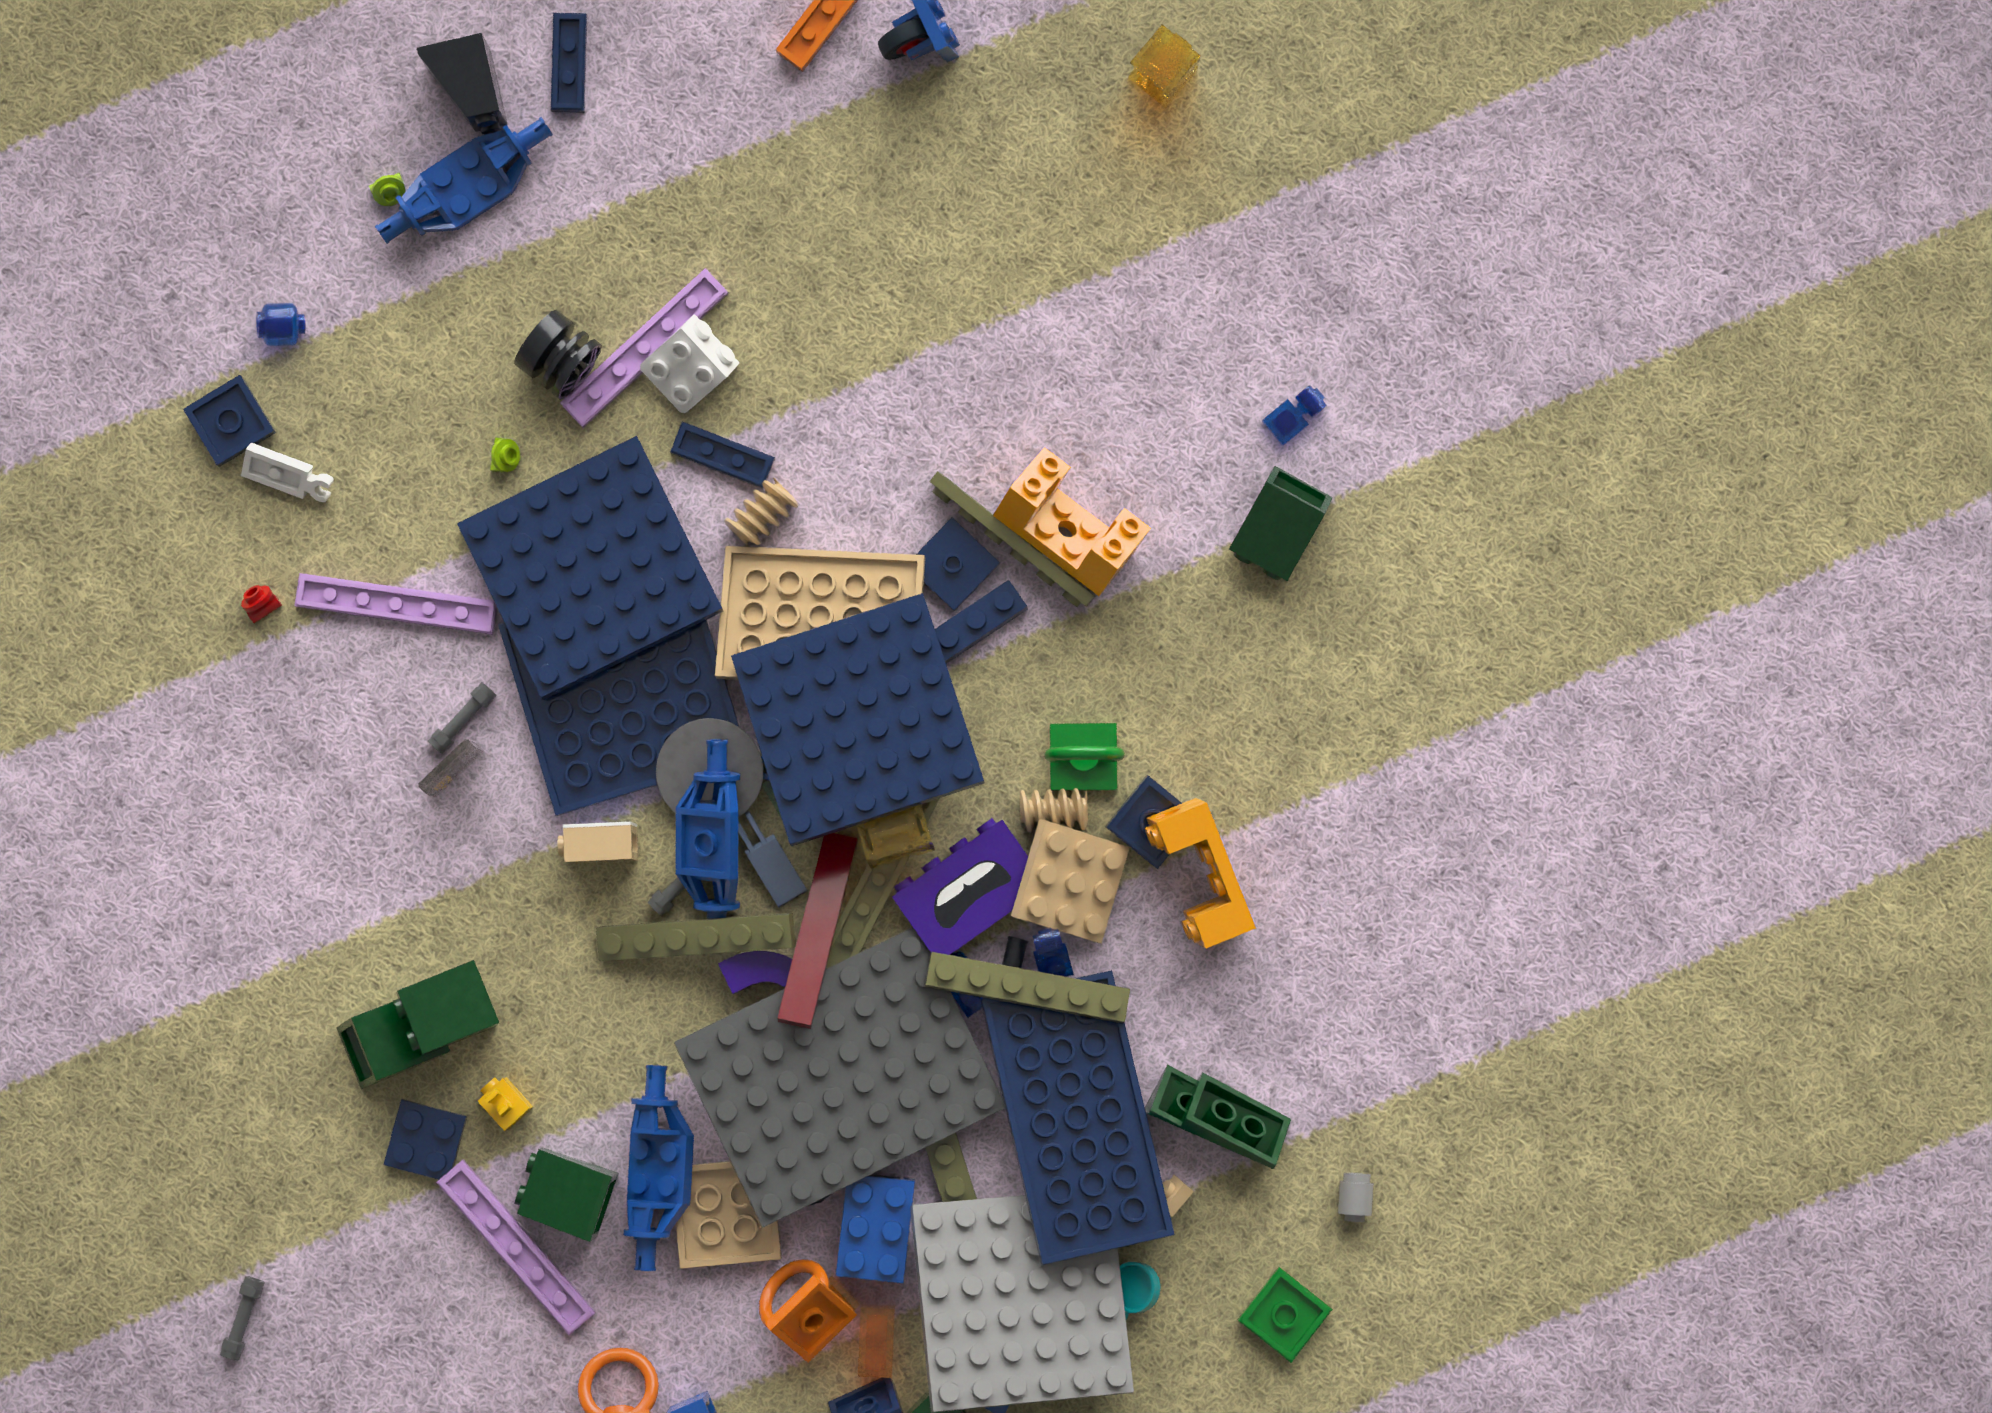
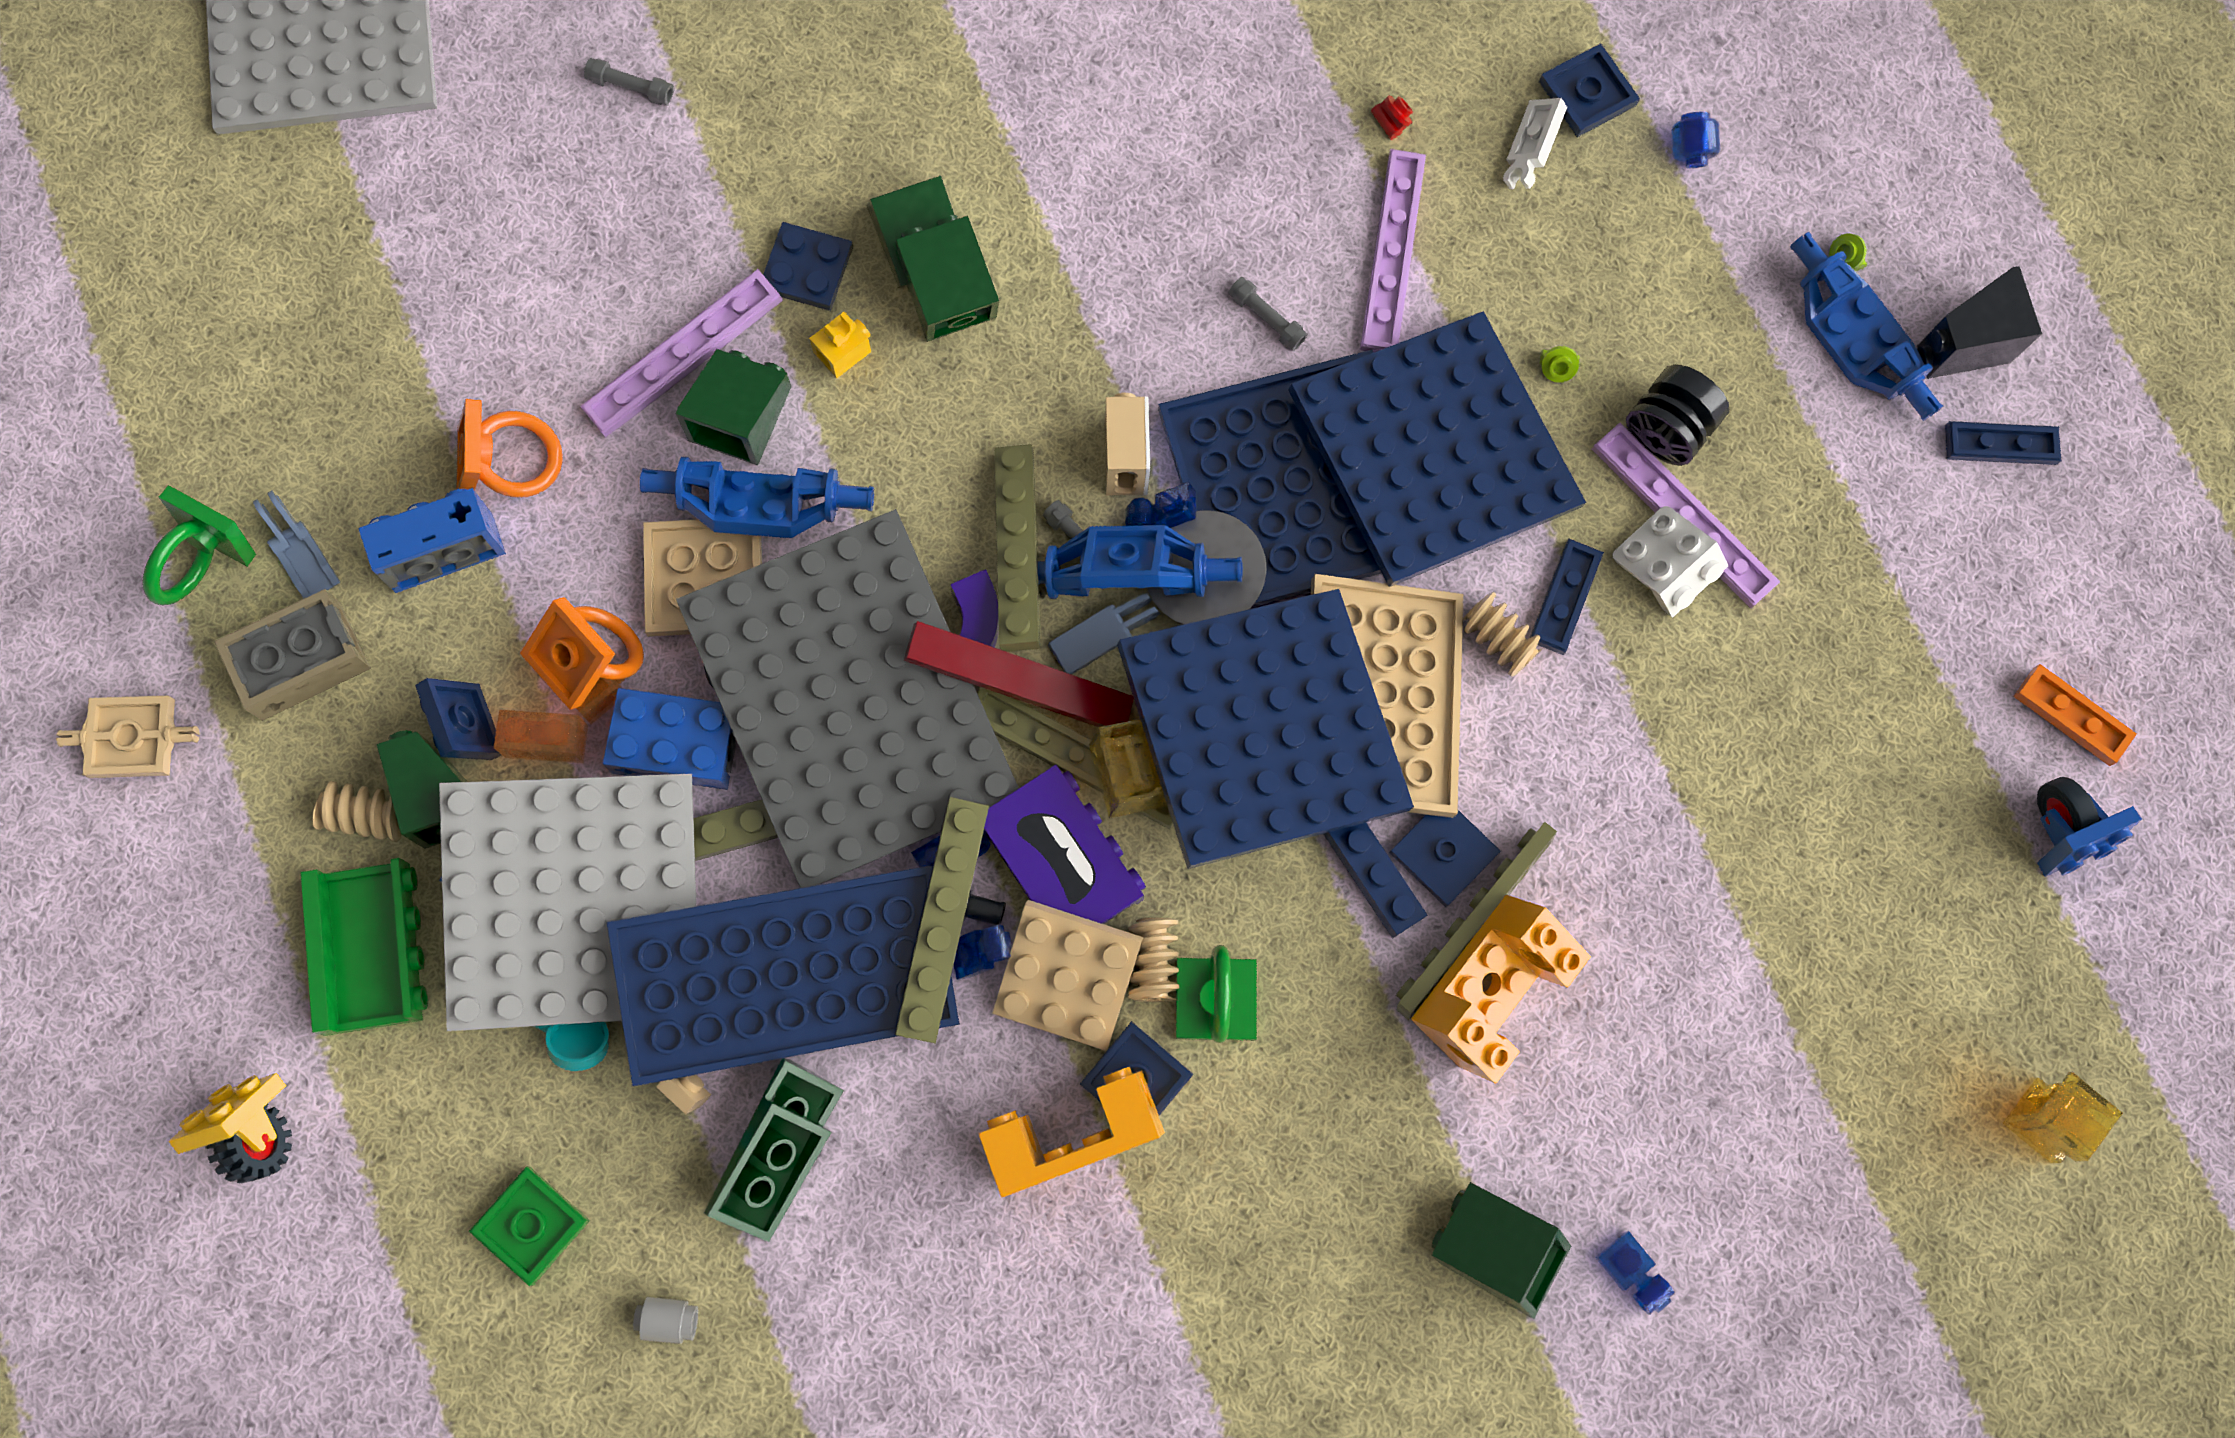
camera: 85 degrees right, 10 degrees down
clear smoke tile [418,739,485,797] -> none
none -> clear blue plate [1125,482,1196,528]

